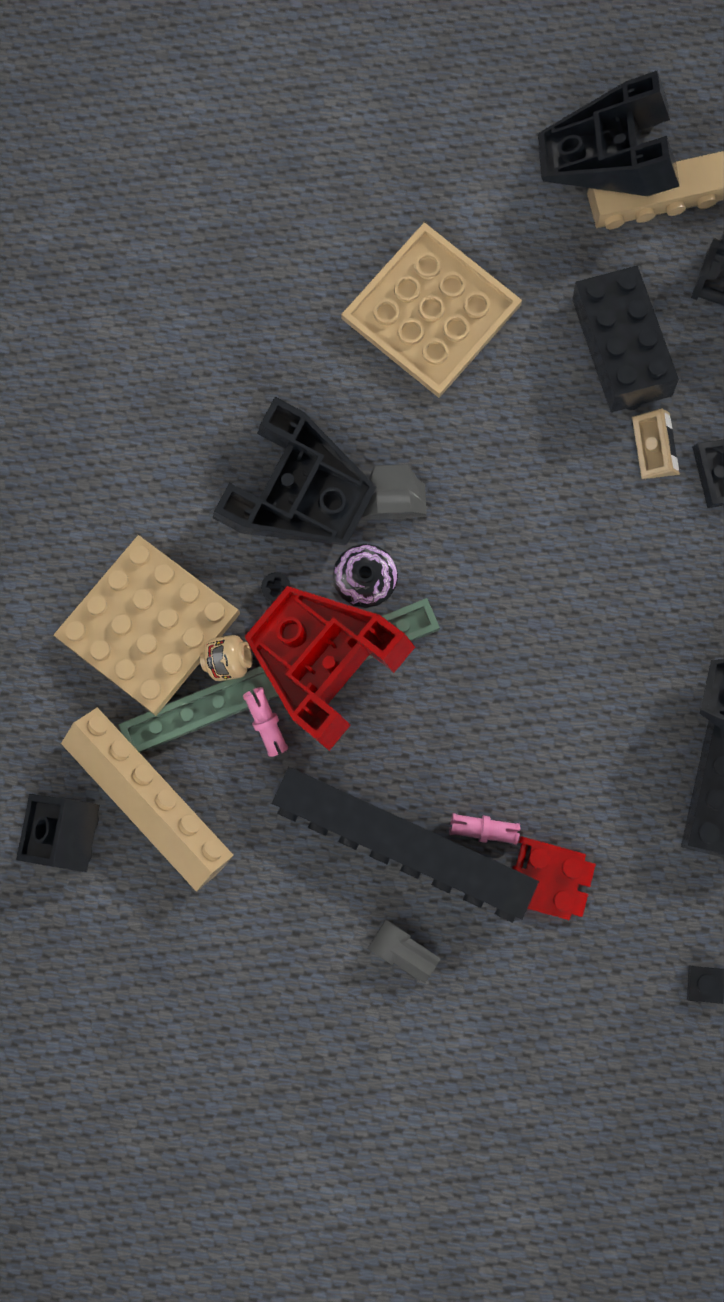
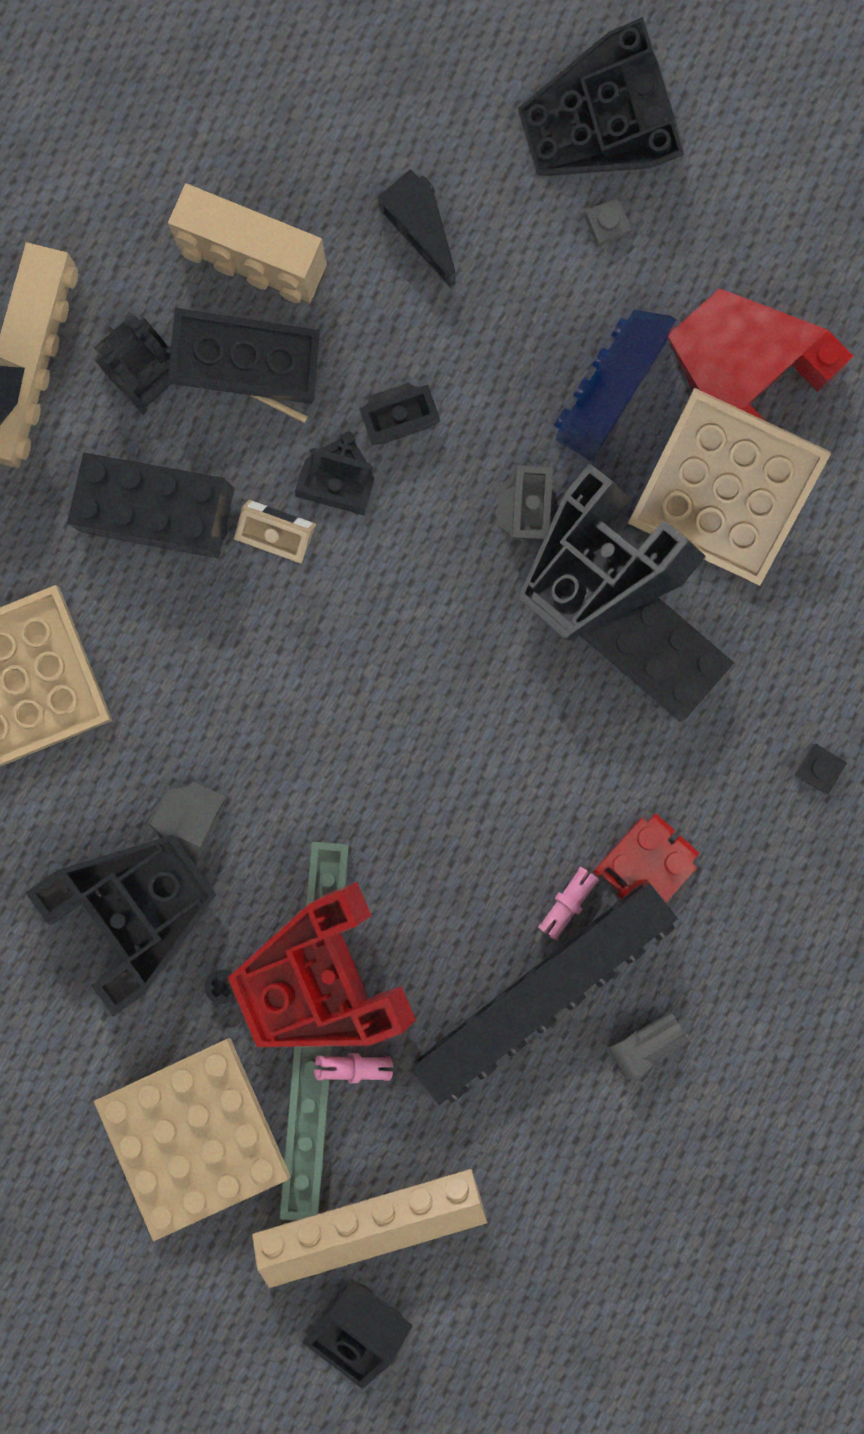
camera: 65 degrees left, 5 degrees up
tan head [200,635,252,681] -> none
dish [333,544,398,608] -> none

